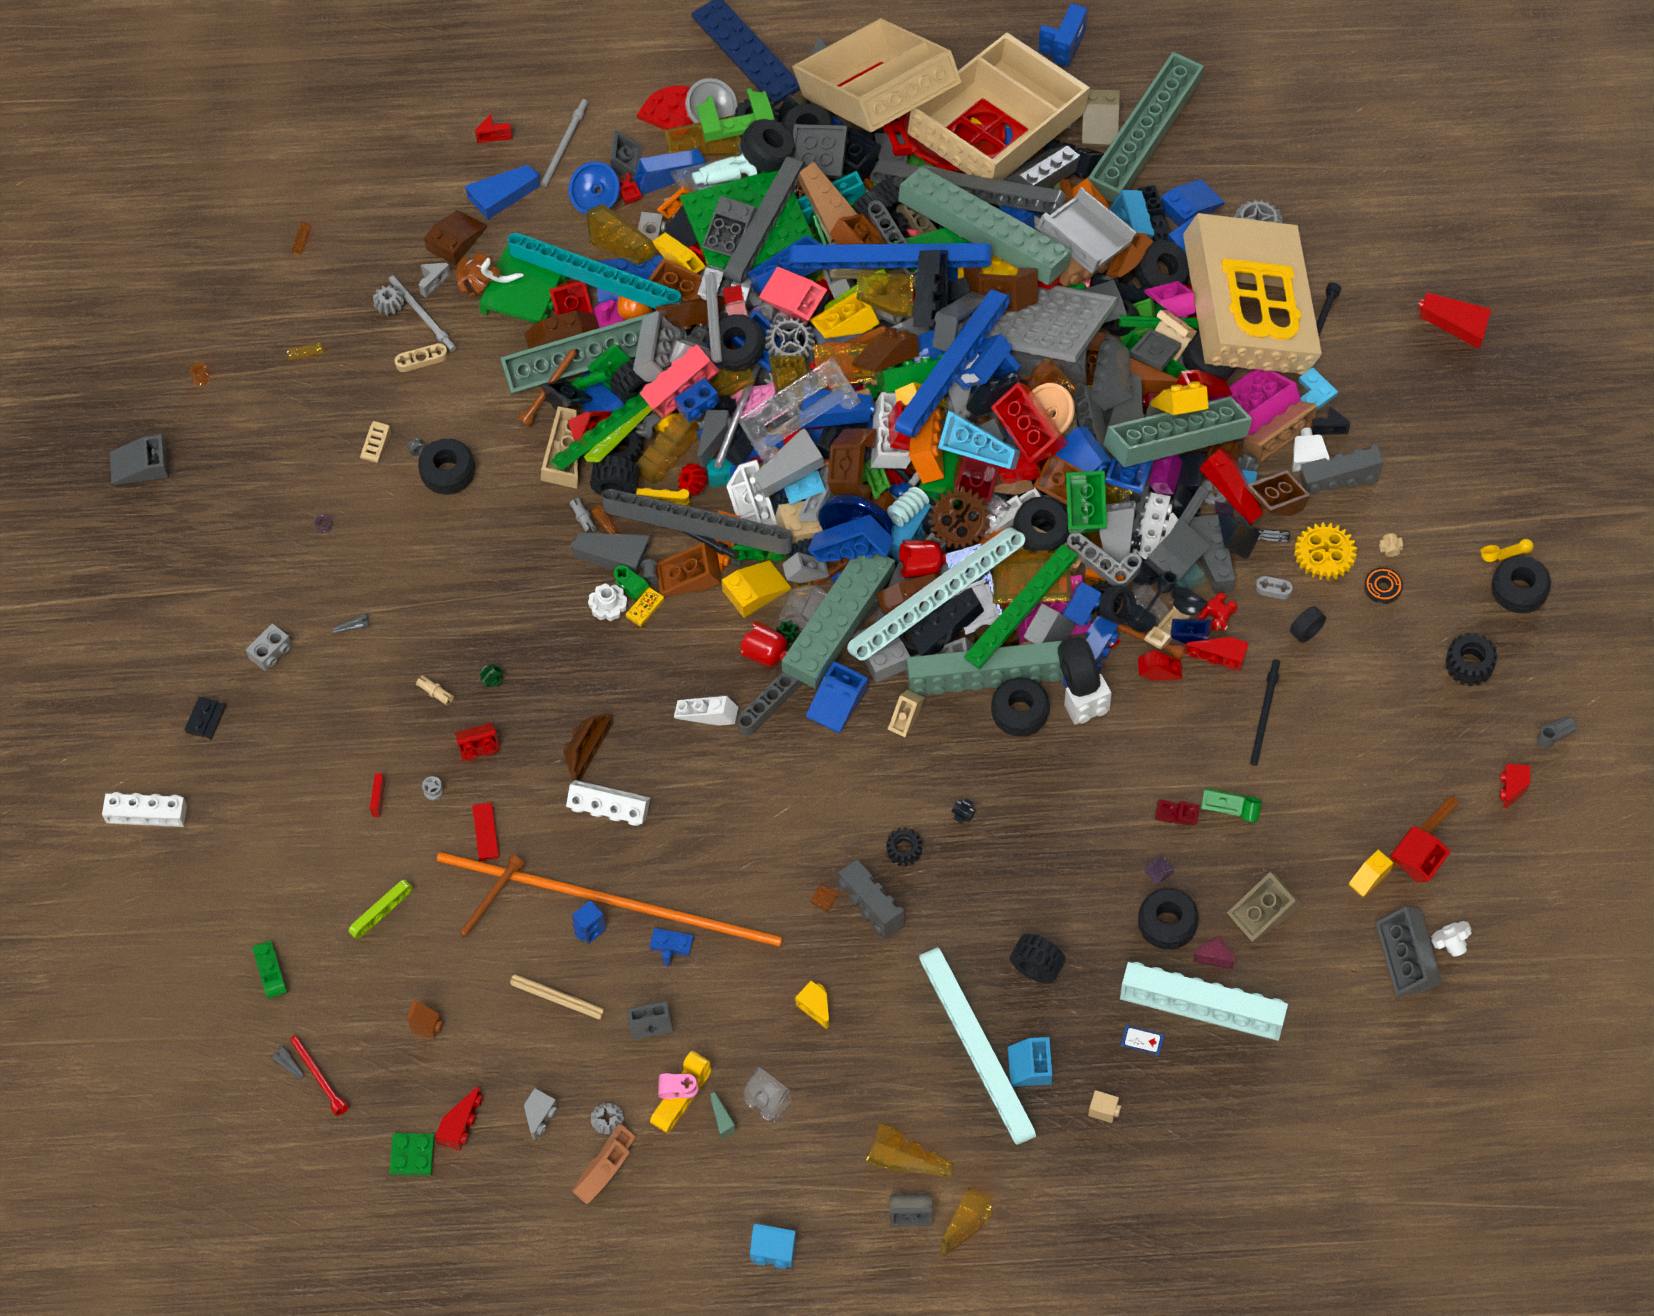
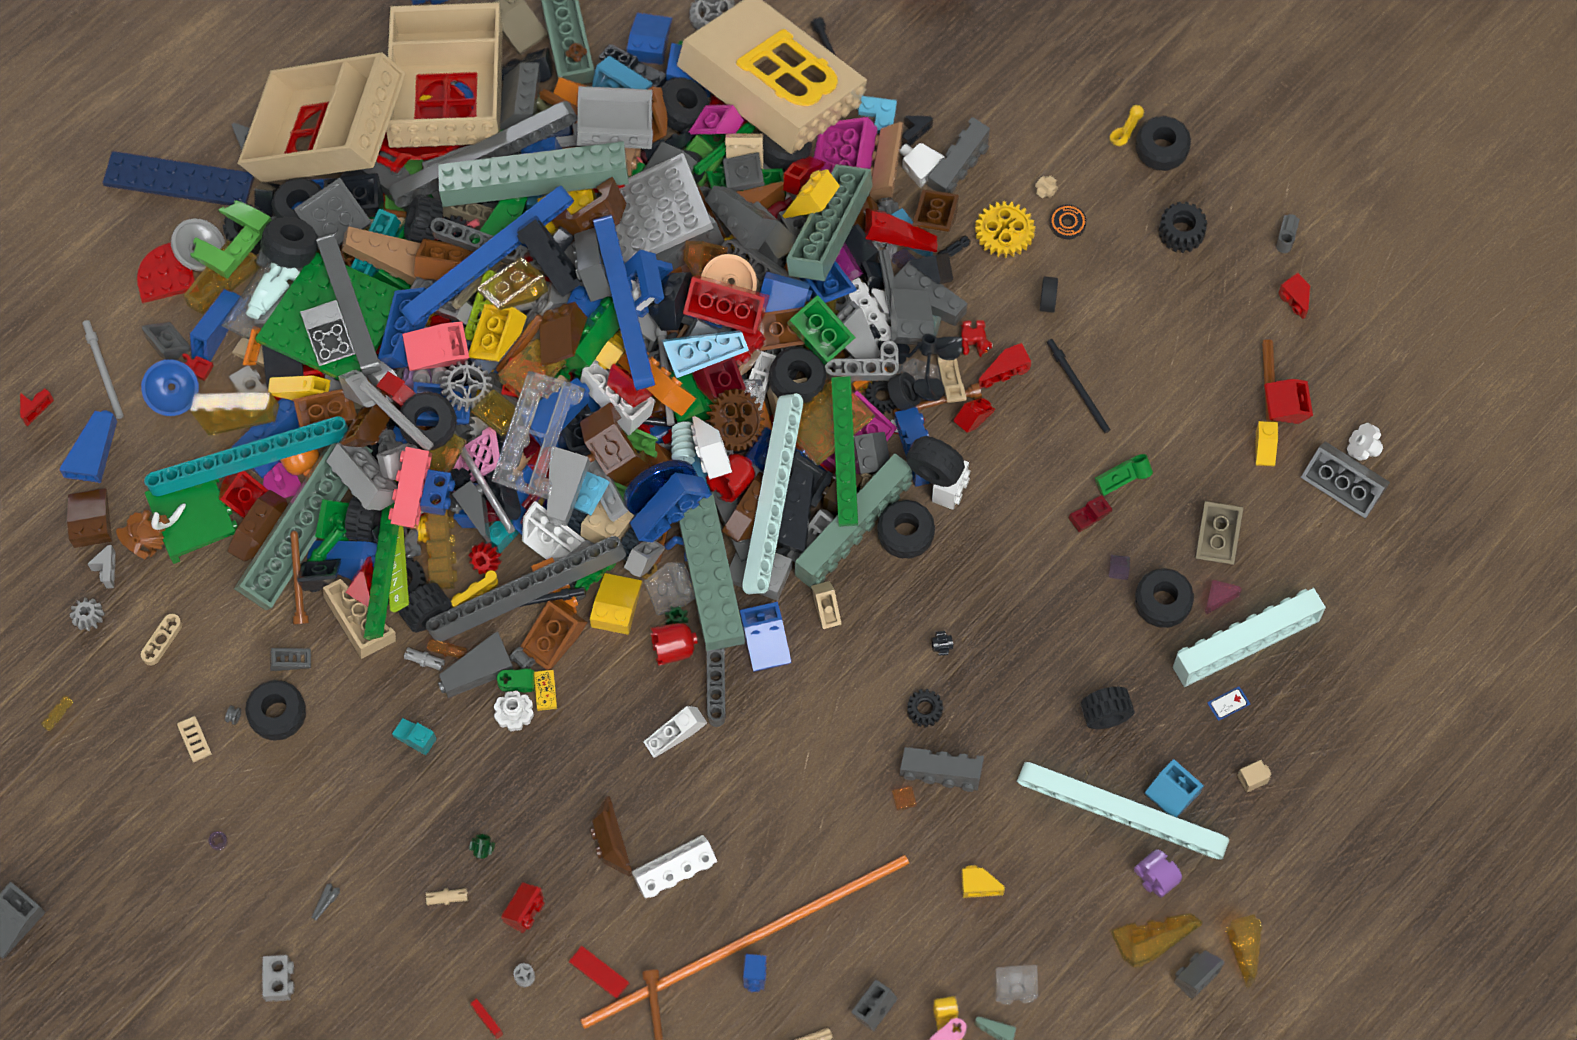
camera: 45 degrees left, 5 degrees up
light grey bar [388,275,456,352] -> none
blue plate [650,928,694,966] -> none
blue brick [1061,582,1102,627] -> none
clear blue slope [1170,619,1211,644] -> none
light grey beam [1256,576,1293,599] -> none
none -> dark grey slope [270,648,311,671]
none -> teal arch [392,718,437,756]
none -> reddish brown plate [566,43,587,62]
none -> white slope [691,416,732,479]
none -> medium lavender brick [1134,849,1182,898]

